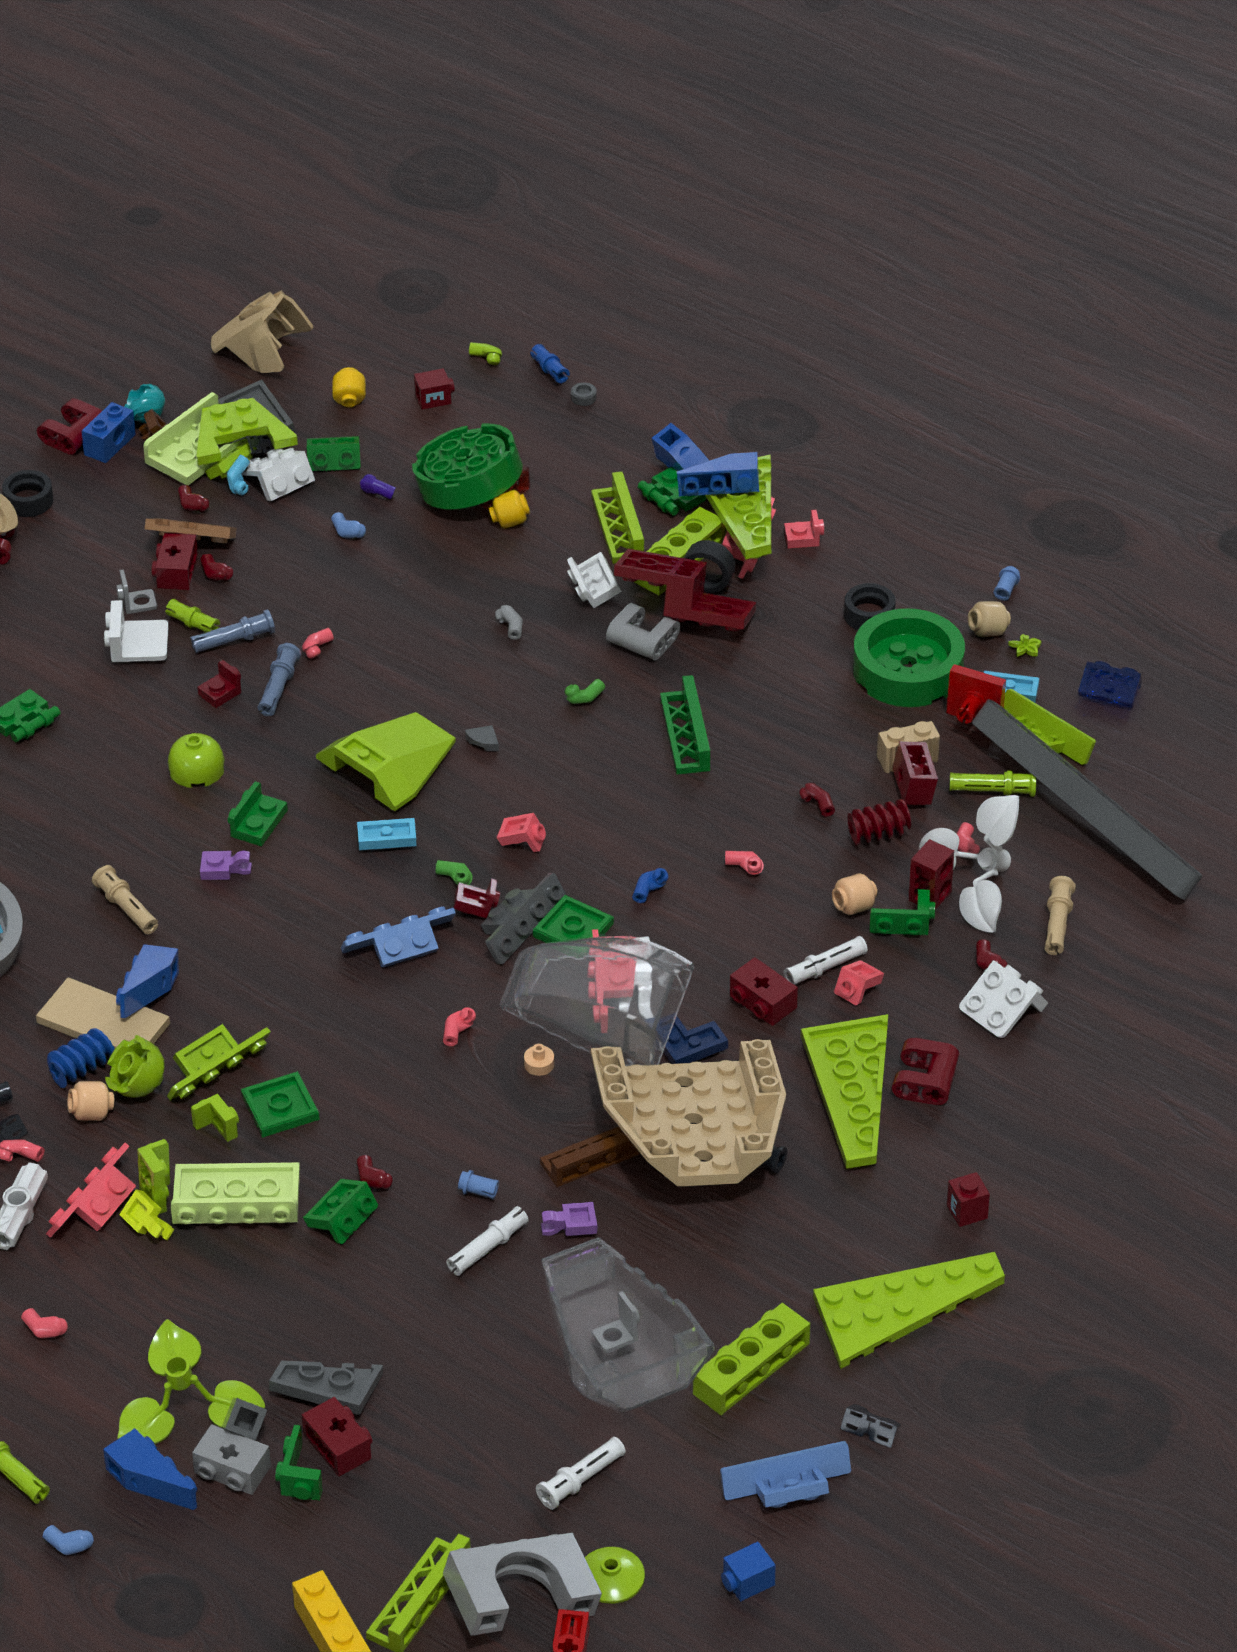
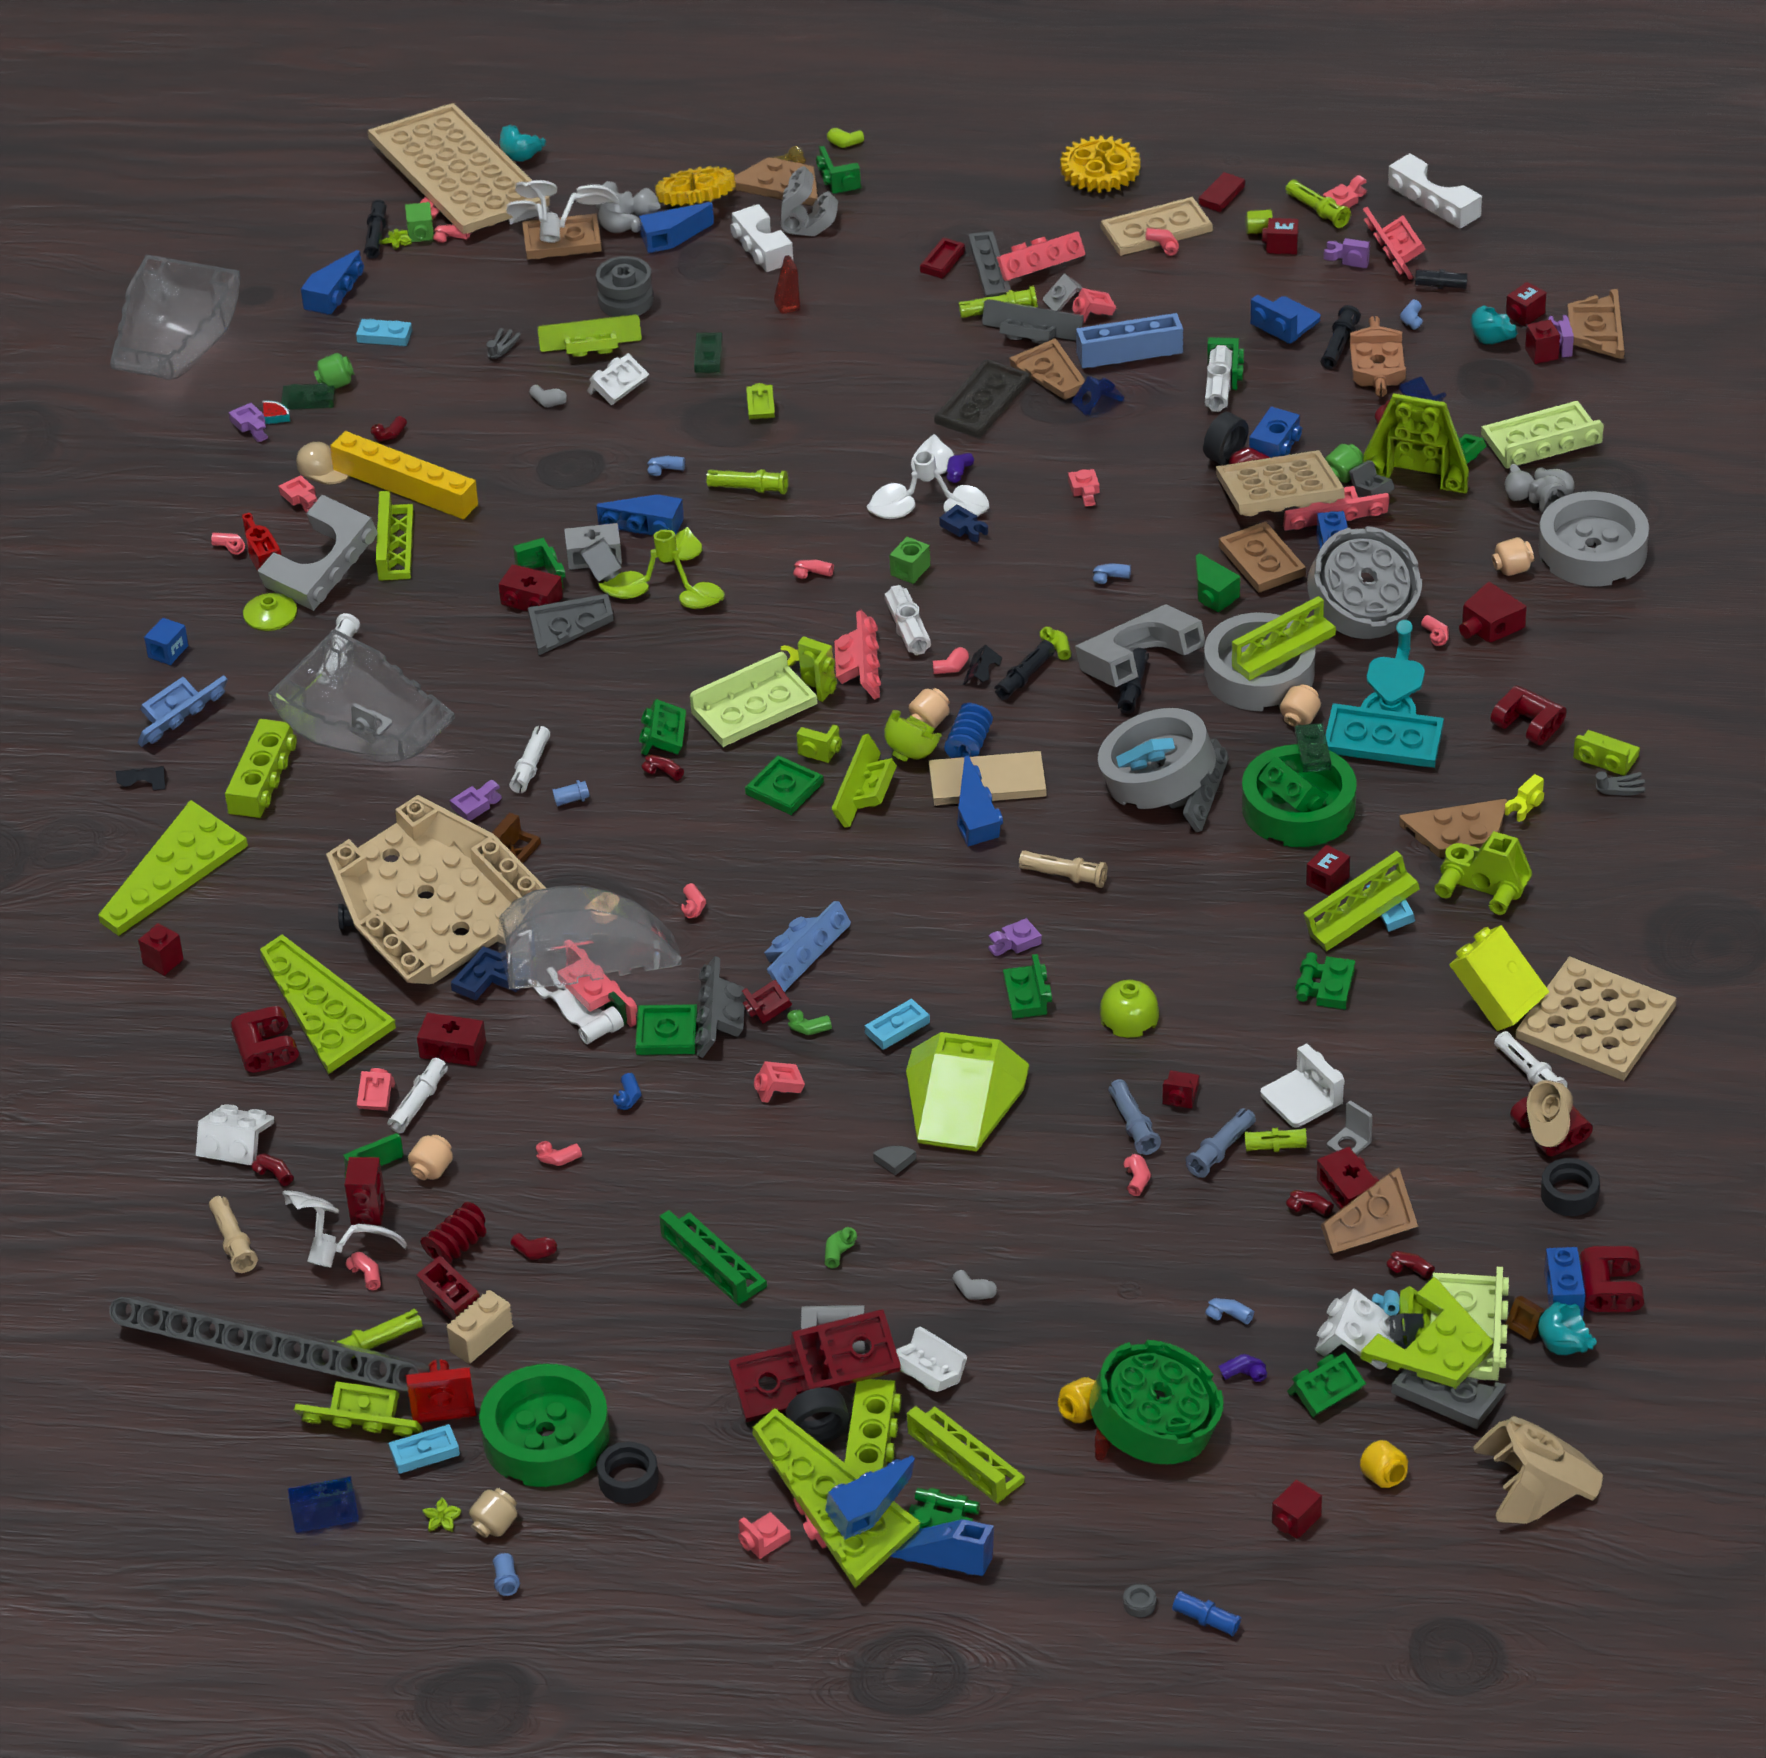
camera: 150 degrees right, 0 degrees up
lime arm [469,342,502,365] -> none

